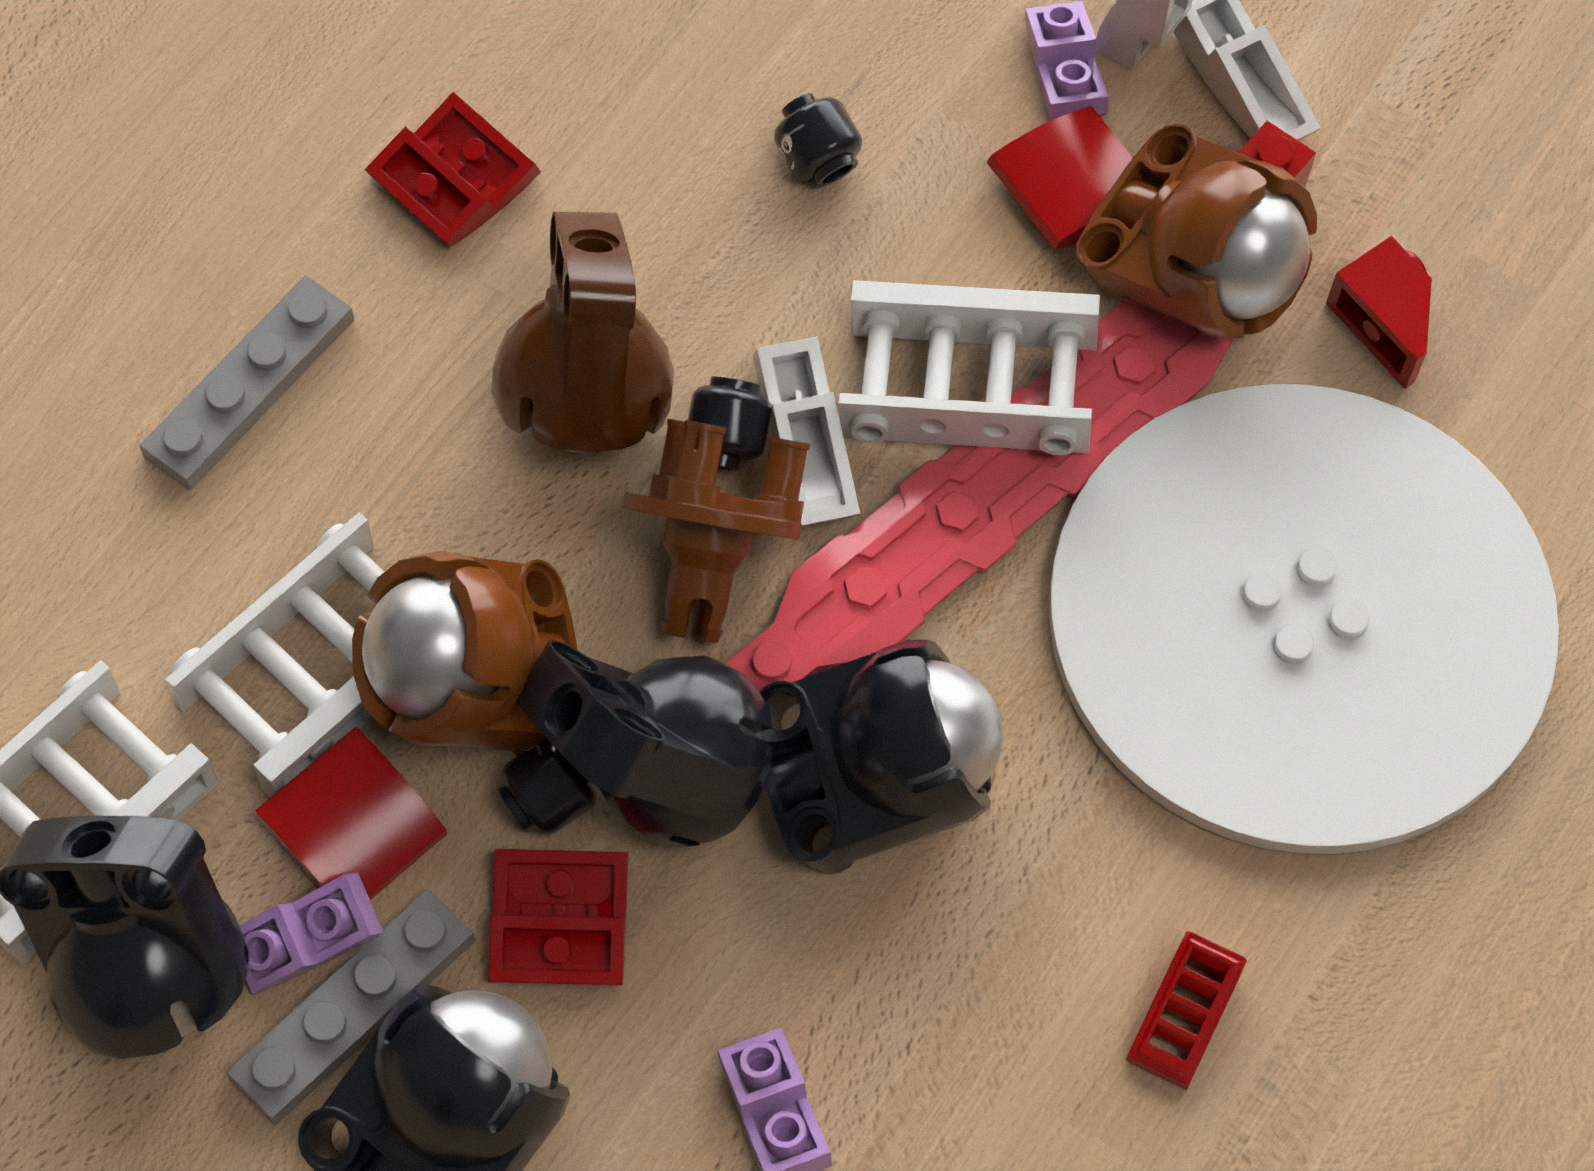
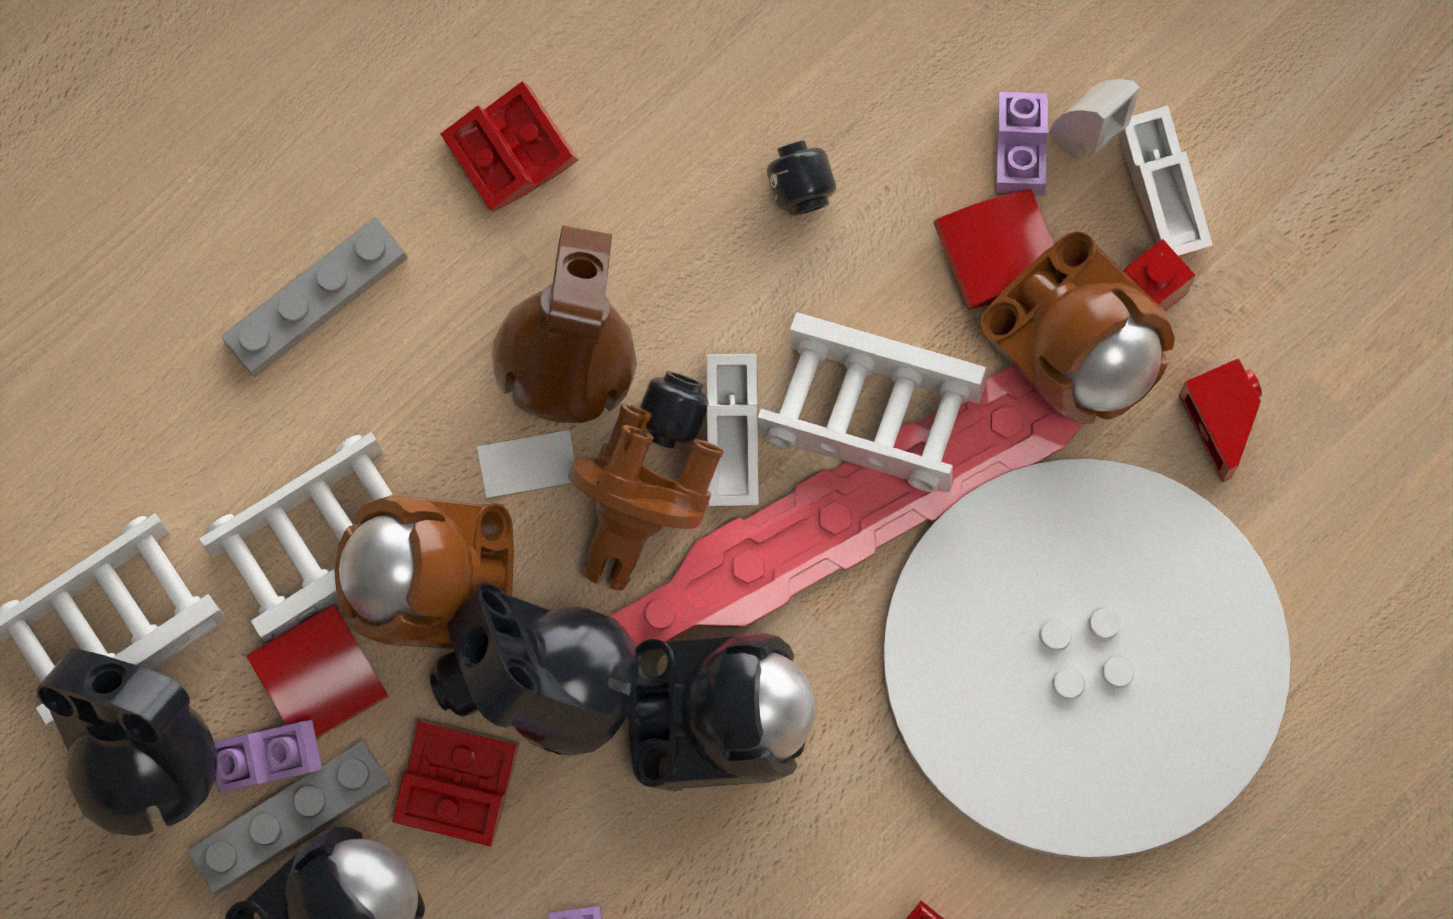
camera: 20 degrees right, 10 degrees up
none -> white sticker [477,430,575,498]

